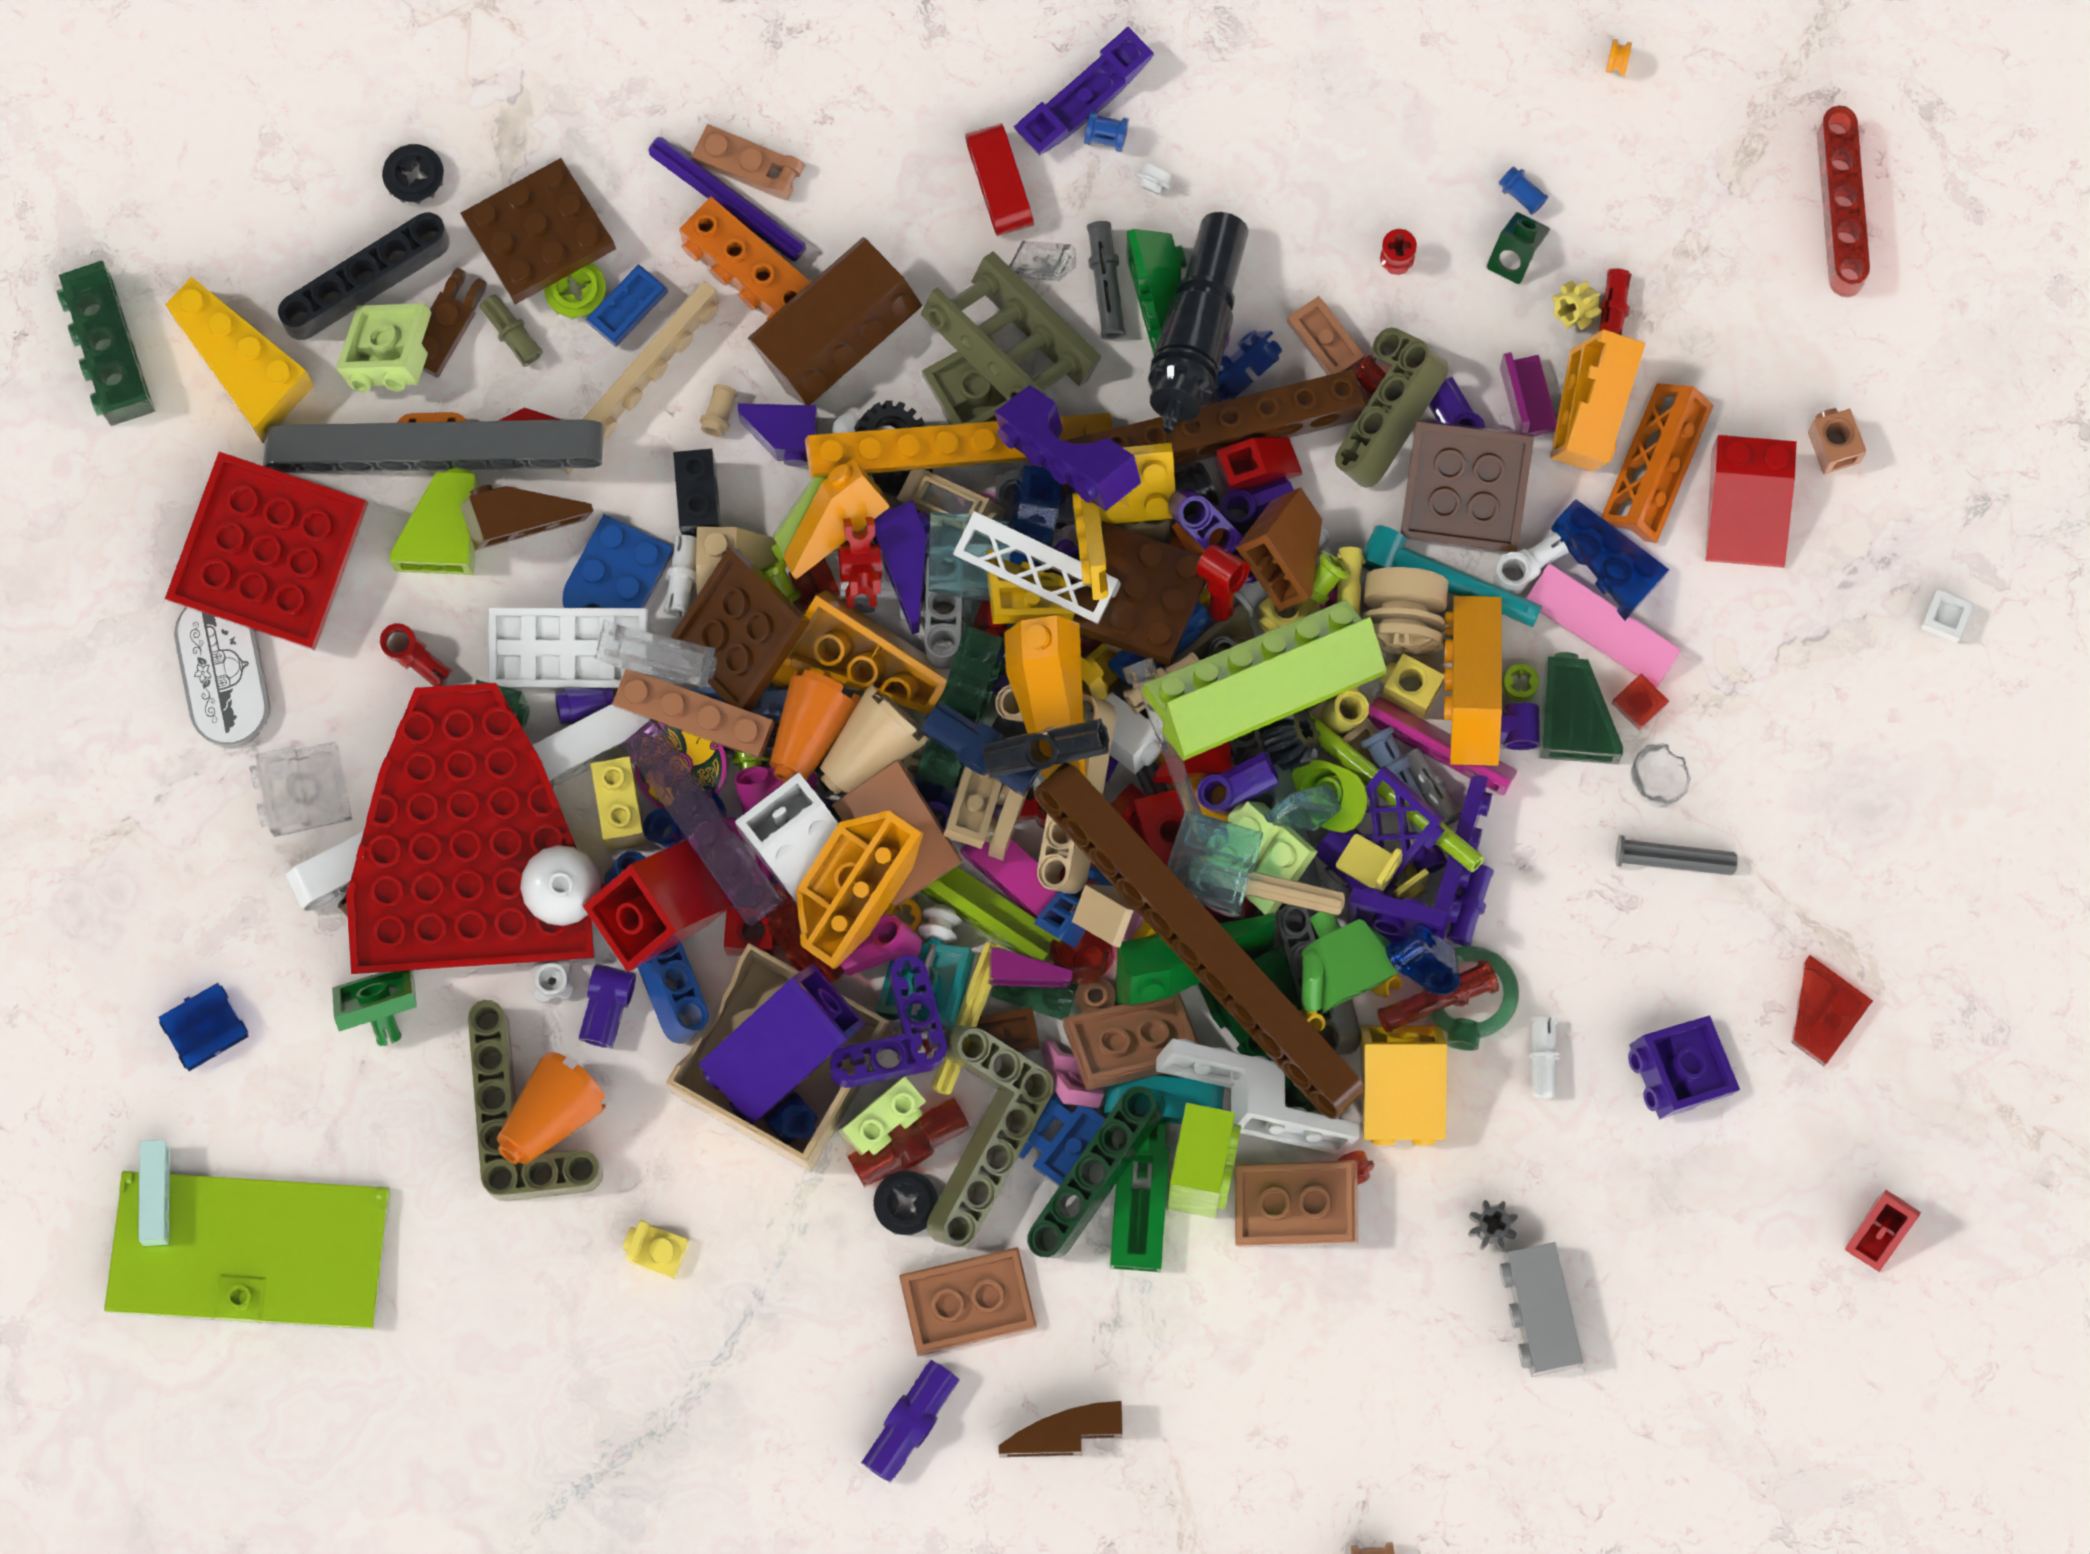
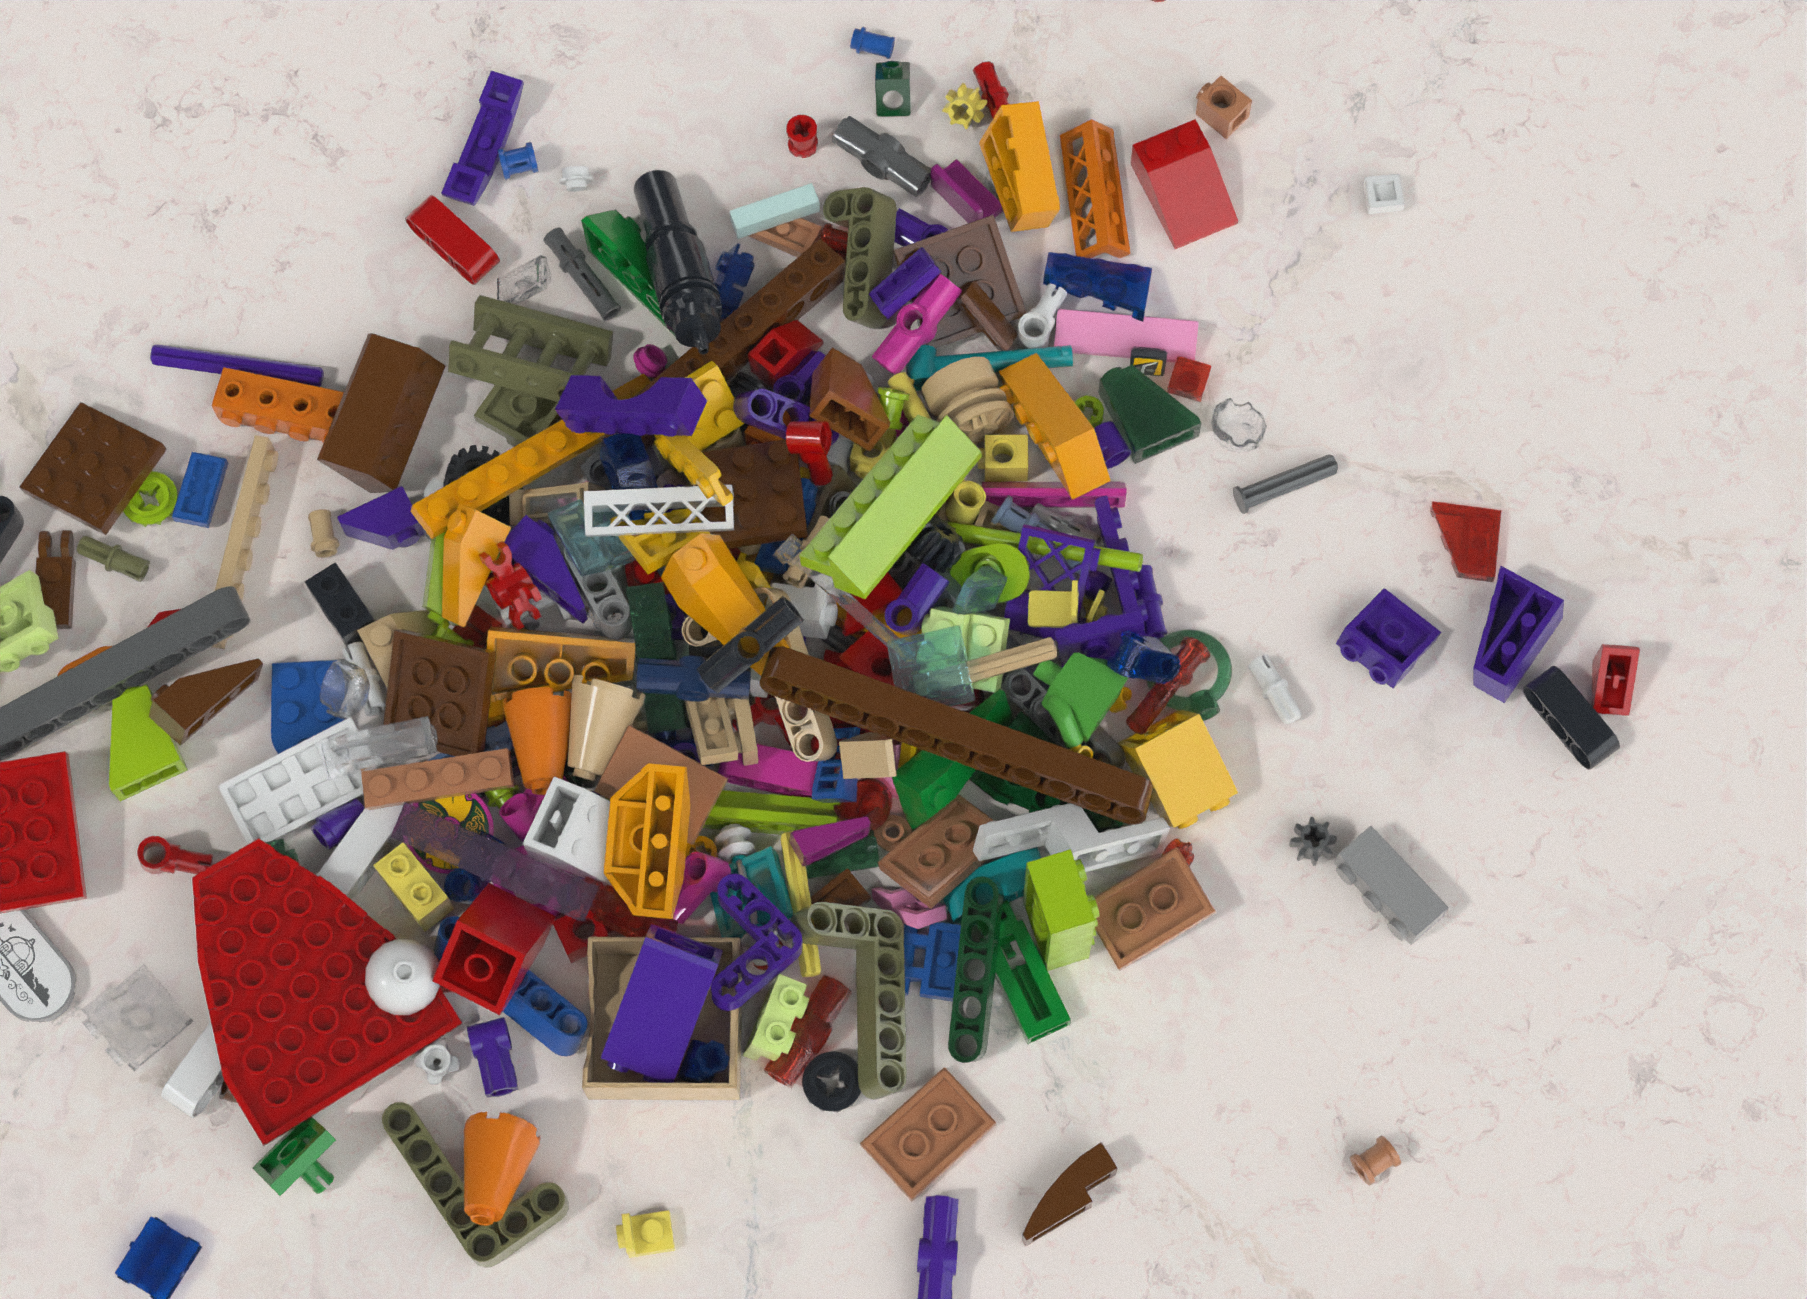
camera: 30 degrees left, 5 degrees down
nougat plate [691,124,805,200] -> none
none -> clear hair [320,659,370,719]
none -> dark pink plate [633,344,668,378]
none -> light aqua piece [729,183,820,239]
none -> dark grey piece [832,116,931,197]
none -> dark purple plate [869,247,941,319]
none -> dark pink piece [872,274,962,375]
none -> reddish brown slope [956,281,1018,351]
none -> slope [1129,346,1167,376]
none -> dark purple wedge [1473,565,1564,703]
none -> black beam [1523,666,1620,770]

